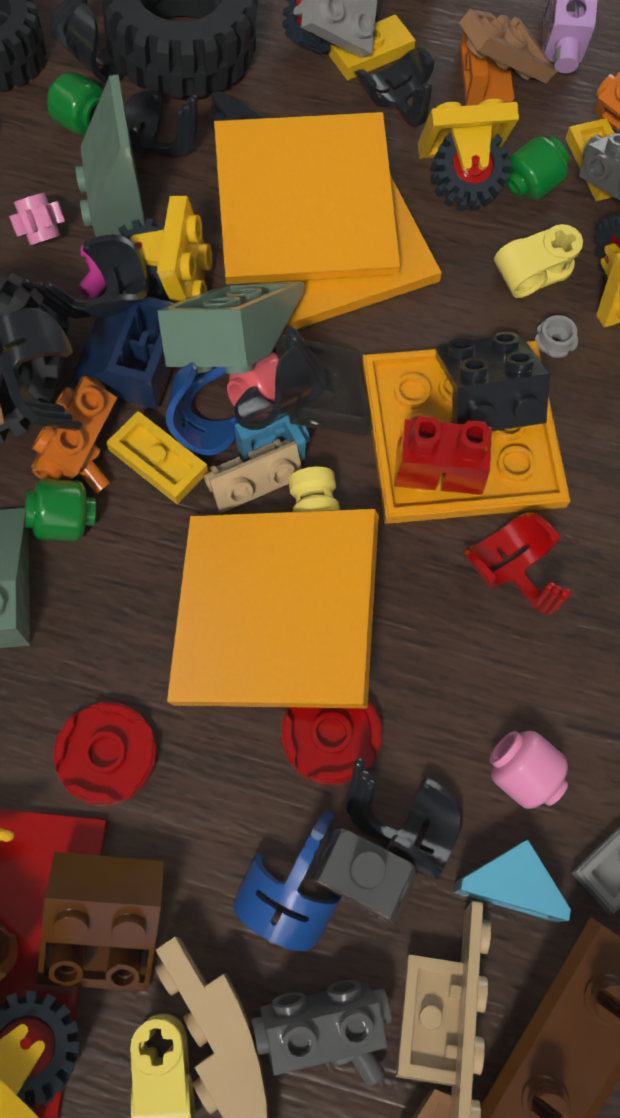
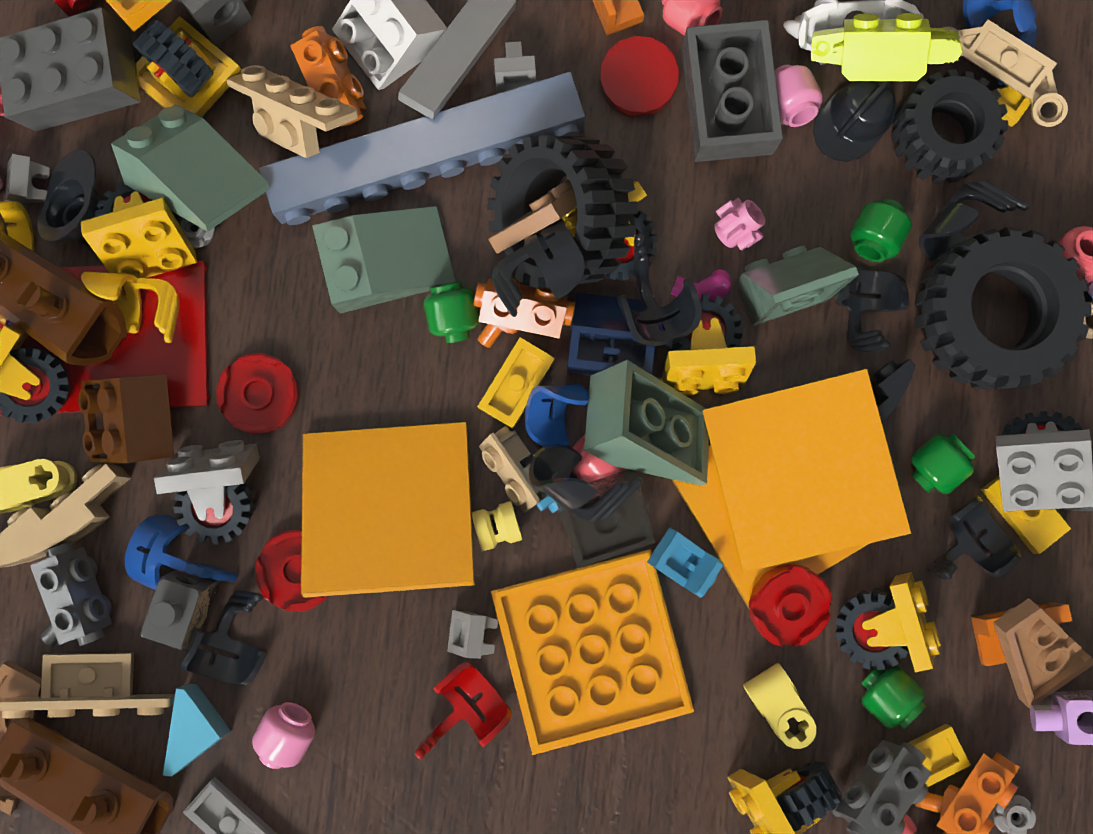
camera: 85 degrees right, 15 degrees up
red hips [394,416,492,495] -> none
black bracket [435,332,550,431] -> none
light grey plate [535,315,578,358] -> none
none -> light grey plate [154,440,260,545]
none -> light grey tile [447,610,498,659]
none -> dark azure bracket [647,527,724,597]
none -> red tile [749,564,832,647]
none -> green head [911,433,975,494]

